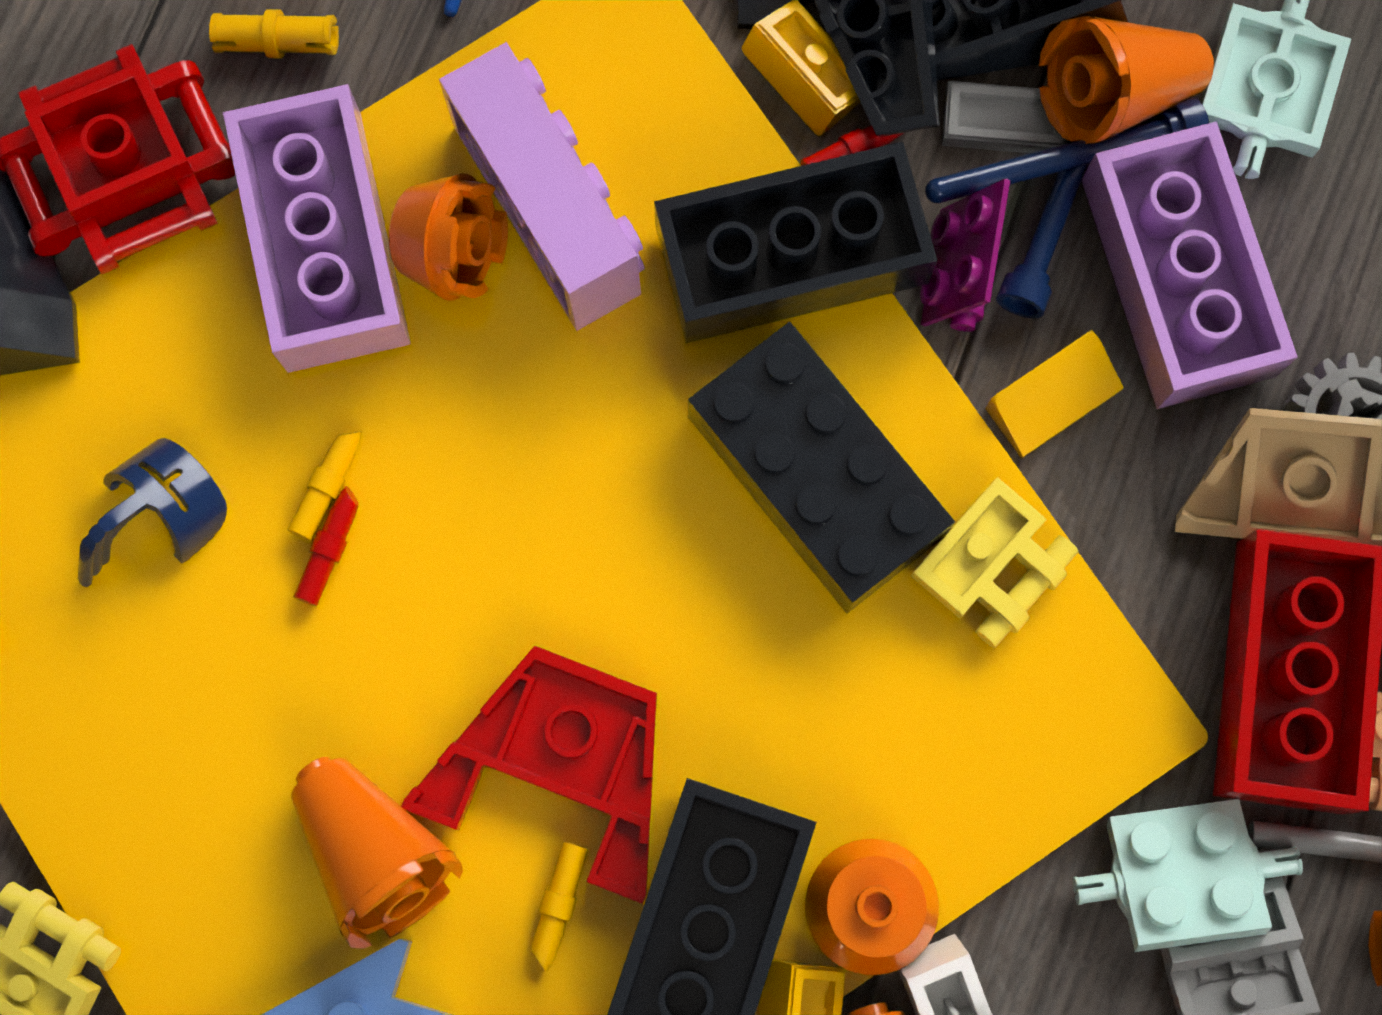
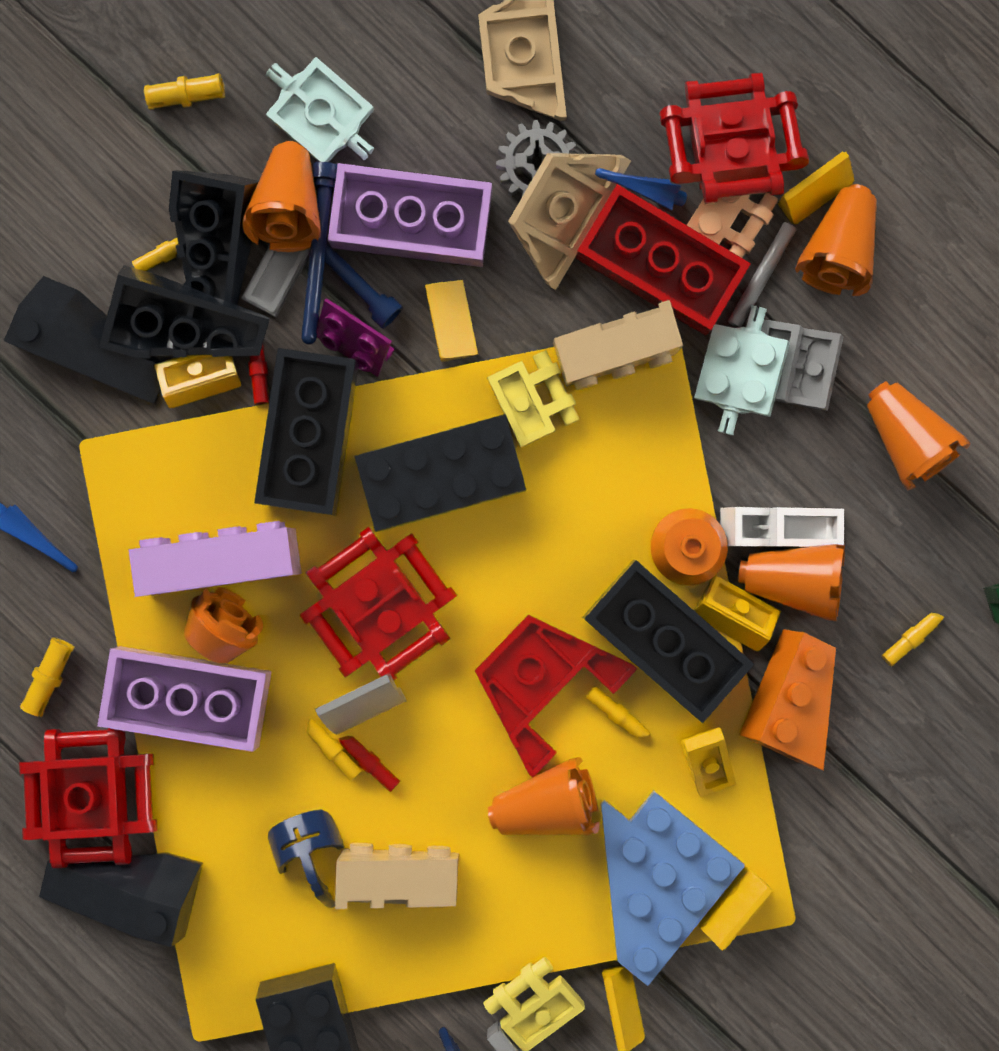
camera: 60 degrees left, 10 degrees up
none -> red brick [299,526,458,680]
none -> light grey slope [315,674,407,735]
none -> tan wedge [335,843,459,909]
none -> tan wedge [553,300,683,390]

